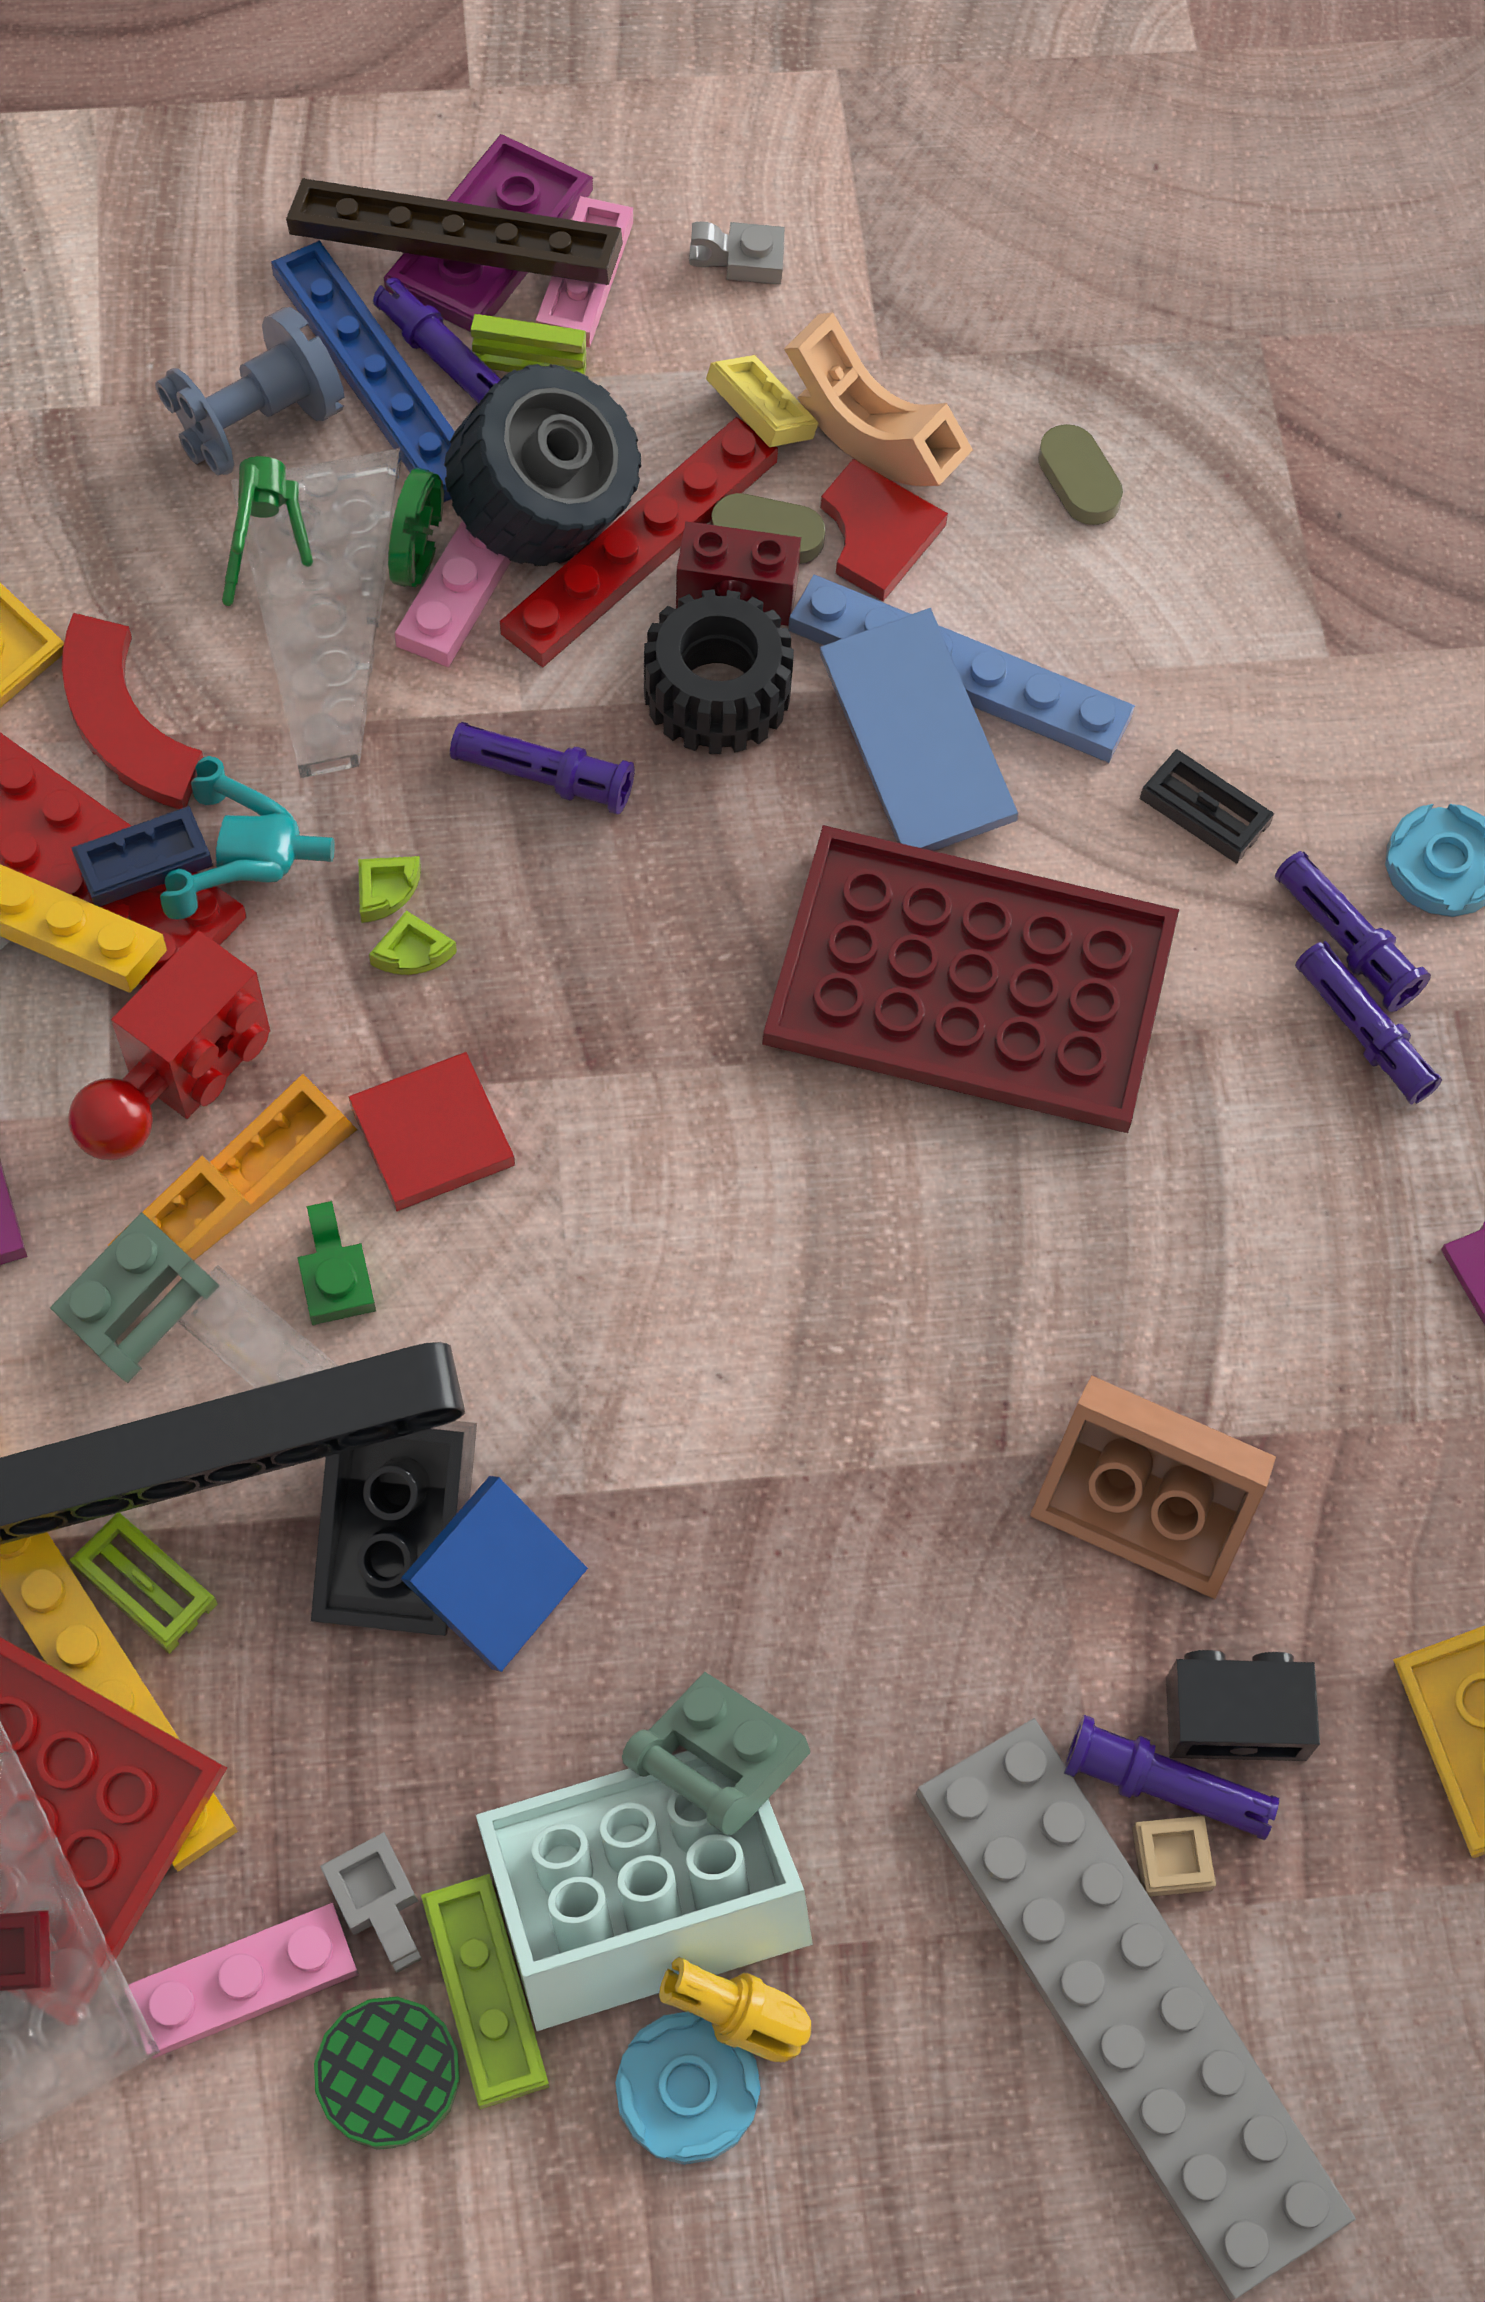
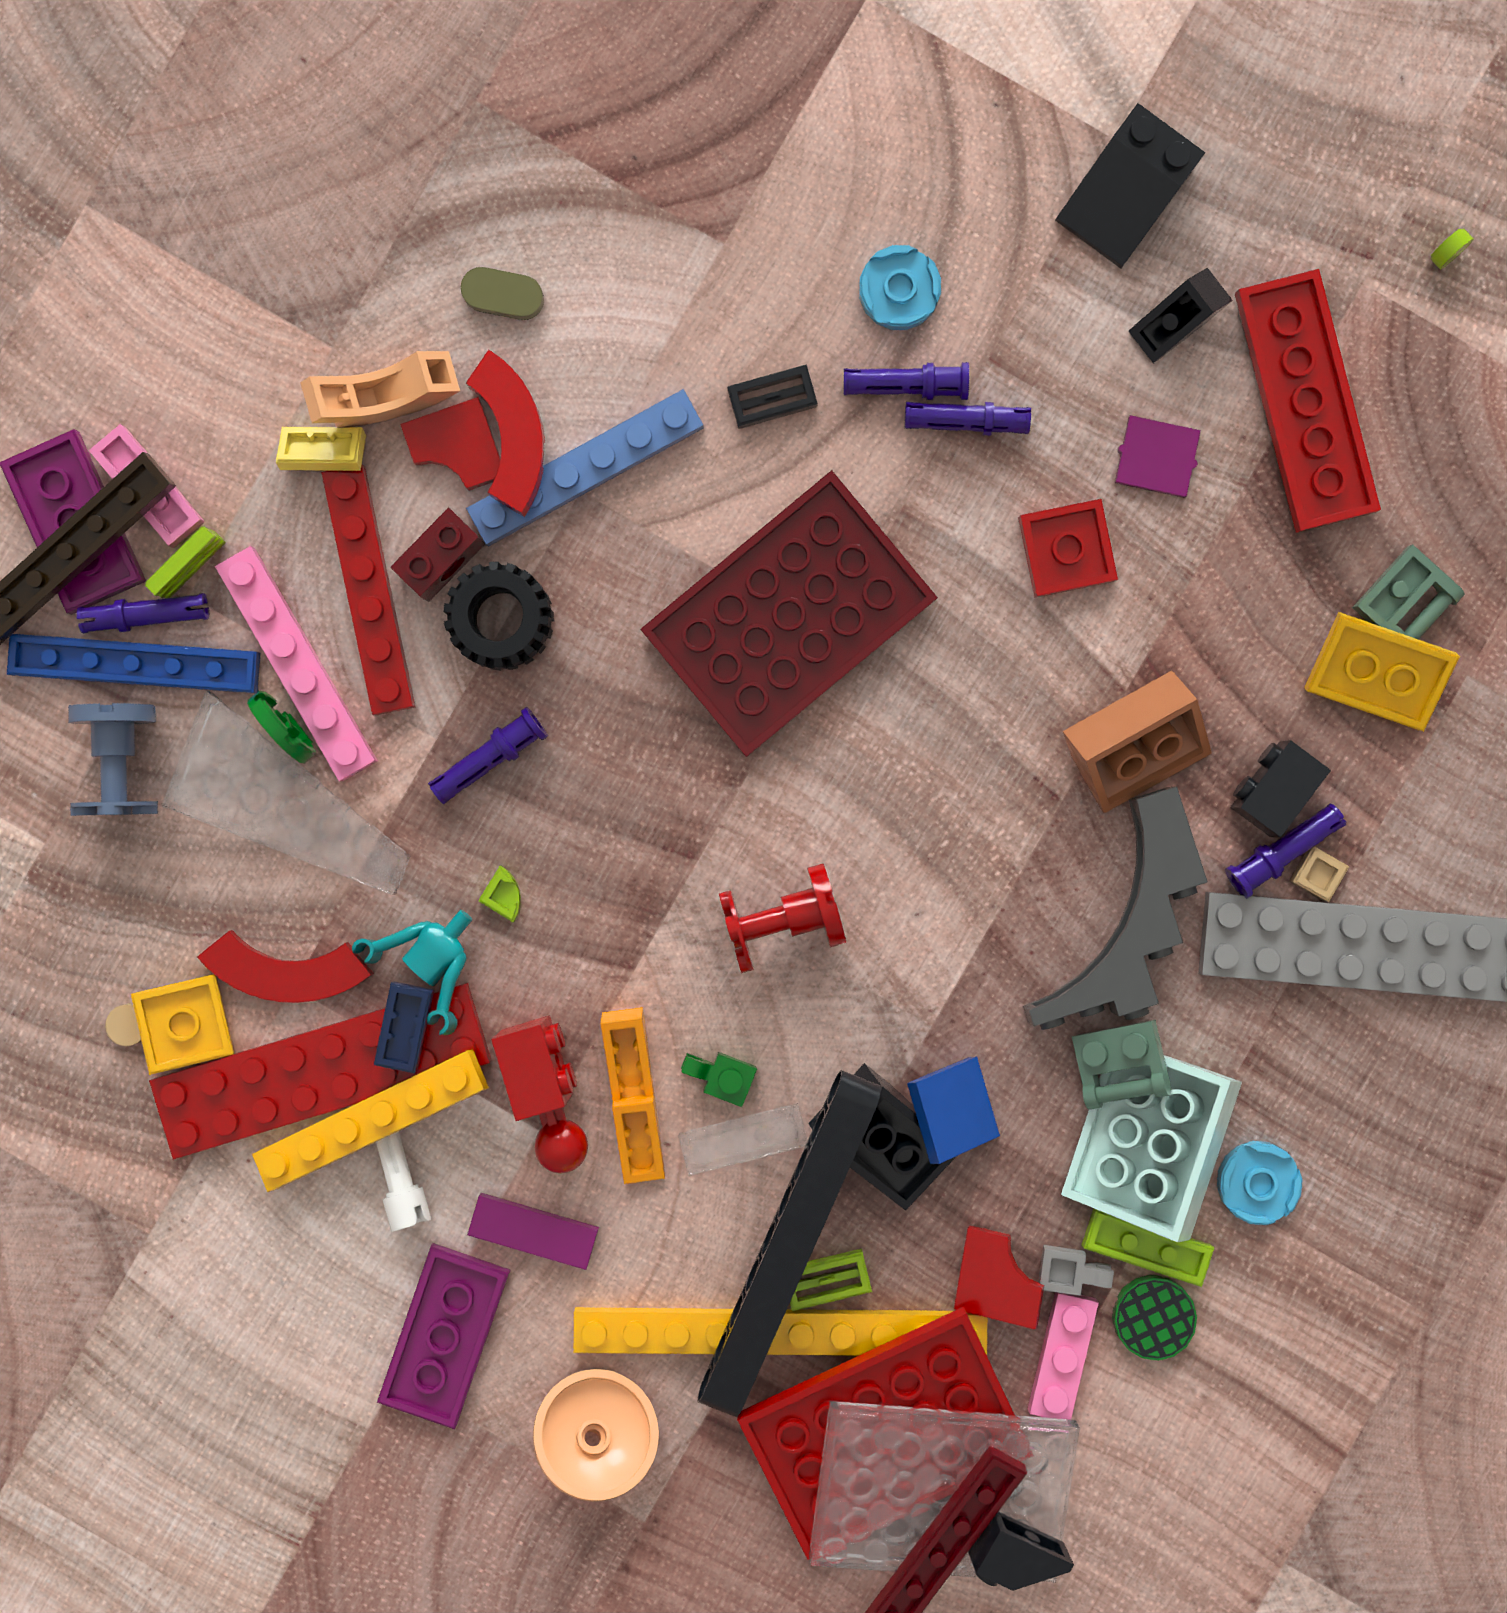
camera: 50 degrees left, 25 degrees up
sand green plate [50,1212,220,1383] -> none
green plant [222,456,313,606] -> none
red tile [348,1052,515,1212] -> none
lime tile [369,910,457,975] -> none
black wheel [444,364,642,566] -> none
yellow arm [659,1957,811,2063] -> none
light grey plate [689,221,785,284] -> none
olive tile [712,493,825,564] -> none
medium blue tile [820,608,1018,851] -> none
none -> red tile [466,349,545,517]
none -> red piece [719,863,846,973]
none -> red tile [954,1225,1045,1329]
none -> red tile [1018,499,1118,598]
none -> dark grey arch [1023,787,1208,1030]

